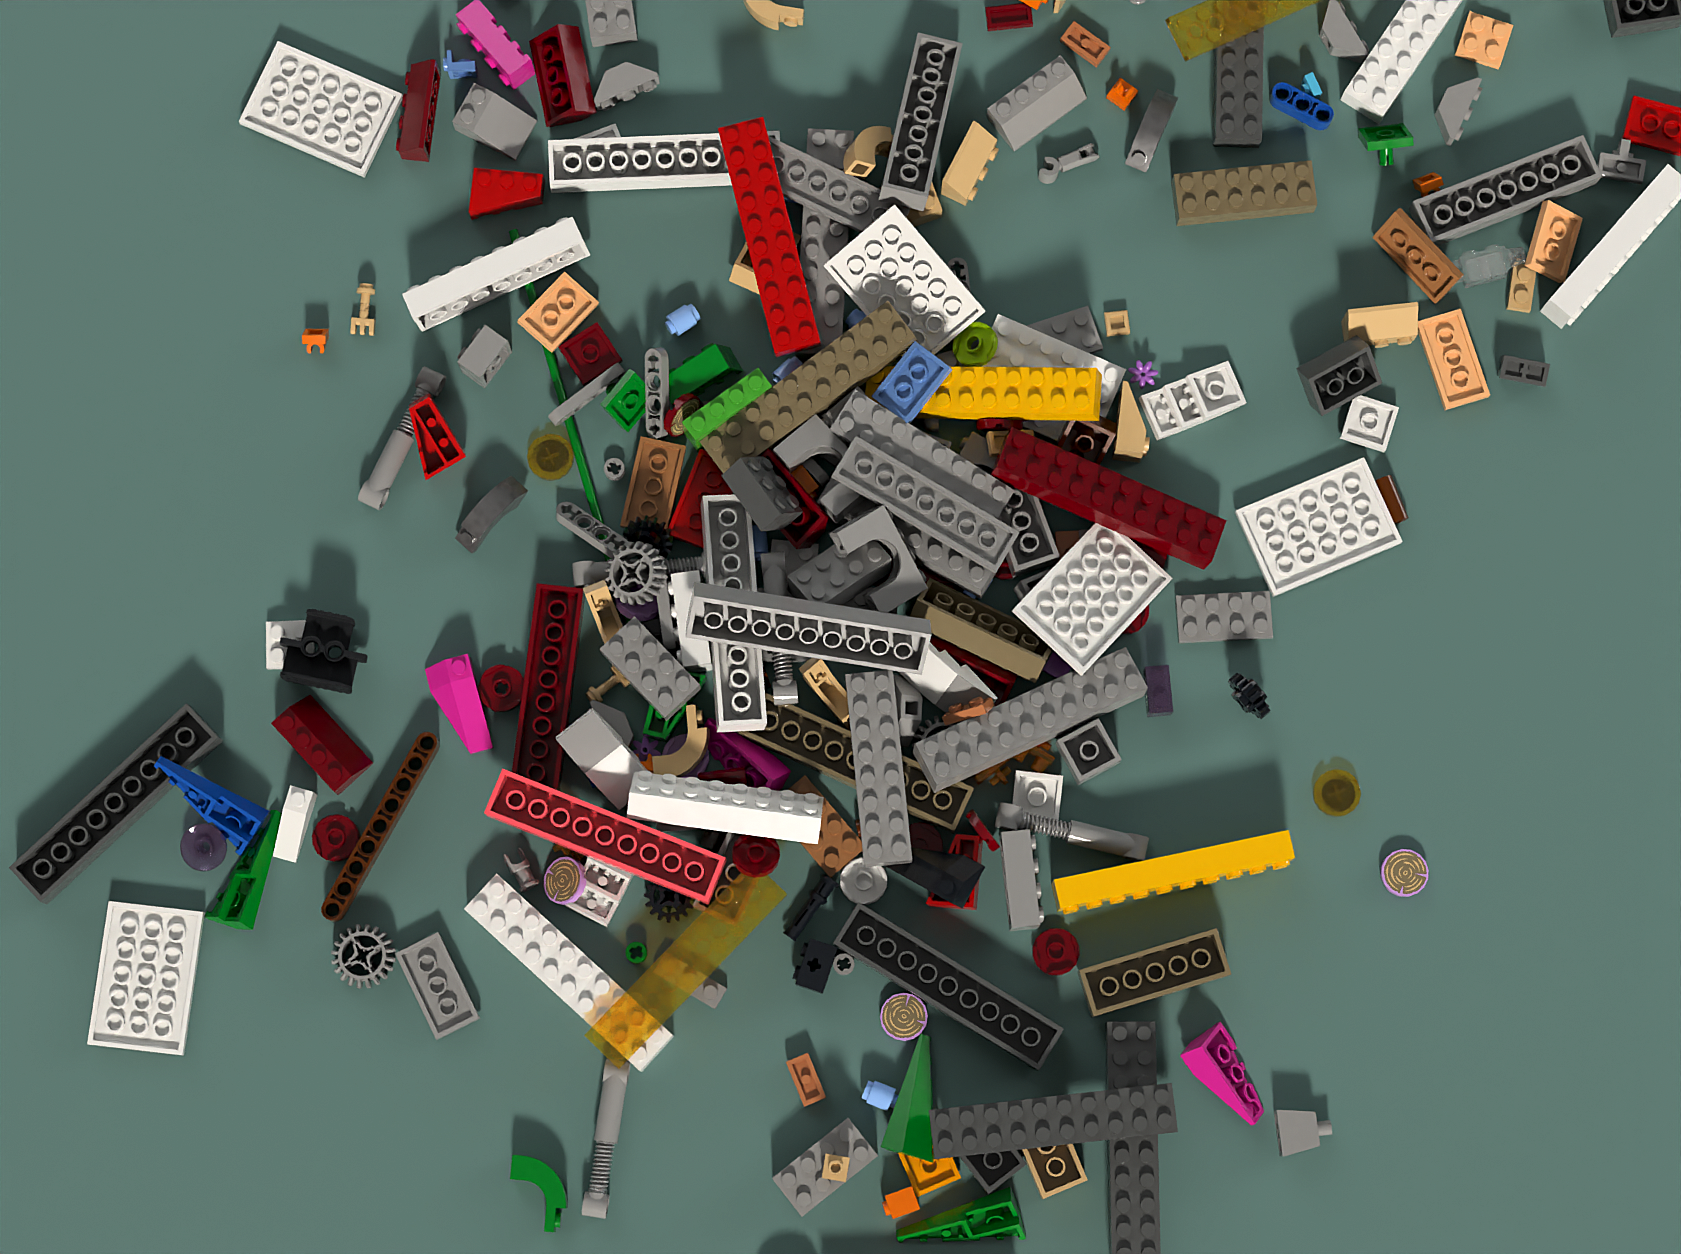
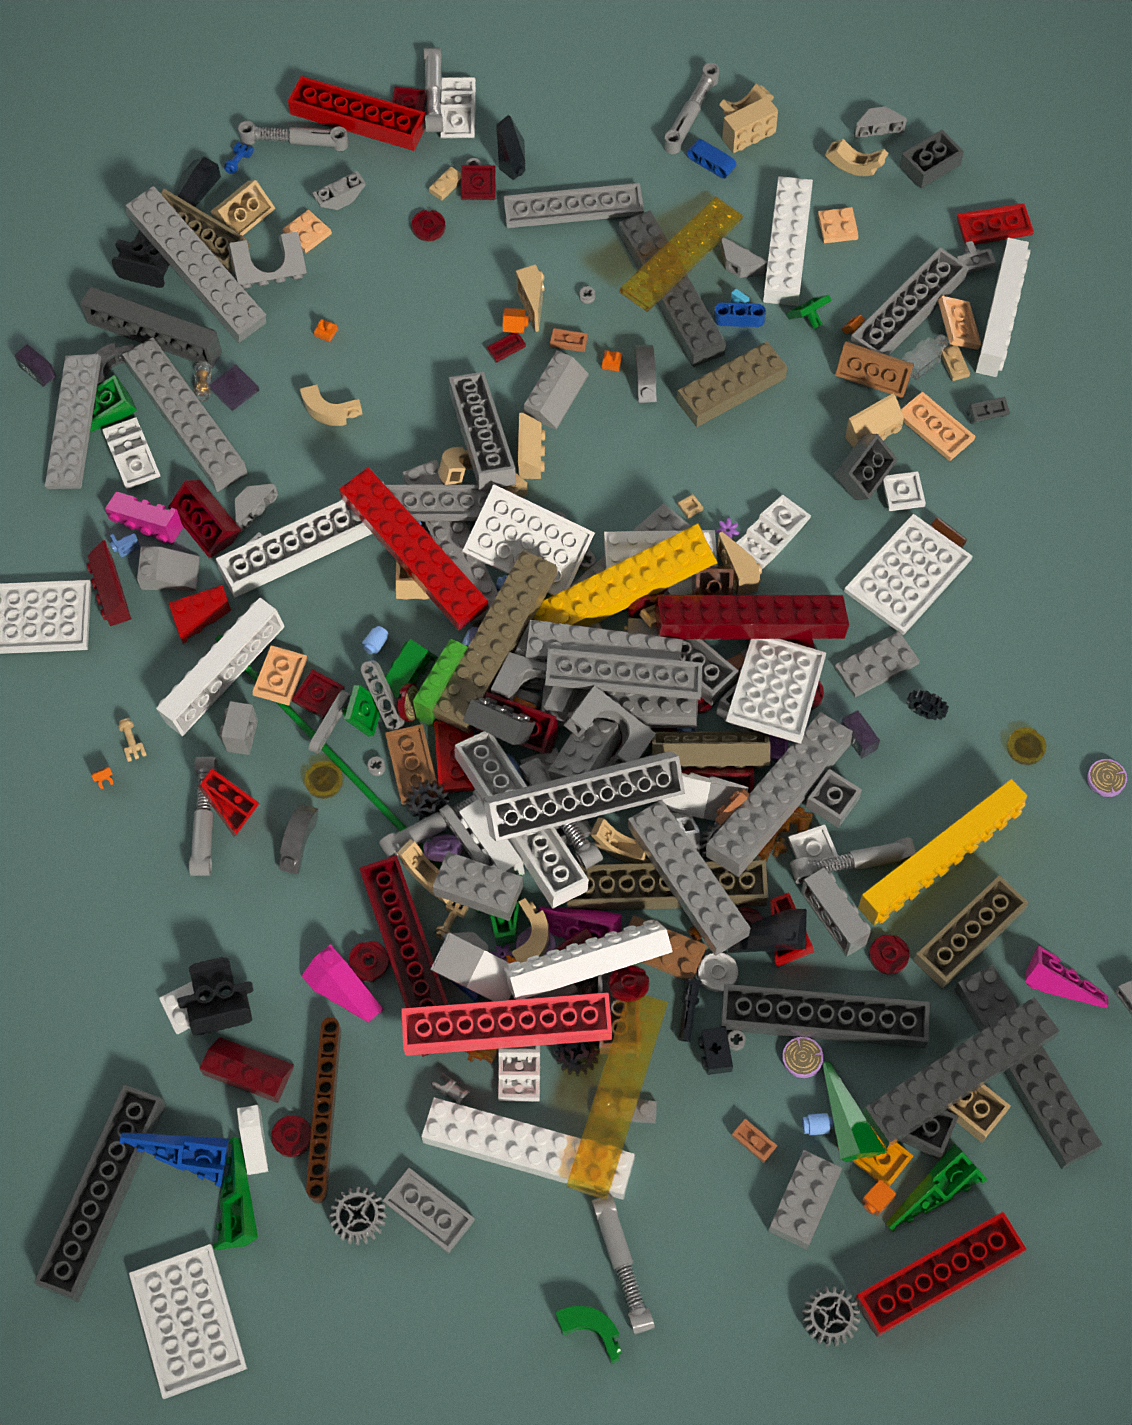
camera: 25 degrees left, 15 degrees down
clear purple dish [180,824,227,871] -> none
tile [544,857,586,905] -> none
light grey beam [556,502,628,560] -> none
light grey gear [605,541,668,606] -> none
green bush [626,942,647,964] -> none
tan brick [822,1154,850,1182] -> none
medium blue plate [872,341,952,424] -> none
lime tile [953,322,998,367] -> none
dark red tile [965,809,1000,852] -> none
light grey piece [1038,143,1099,184] -> none
light grey slope [1434,77,1483,146] -> none

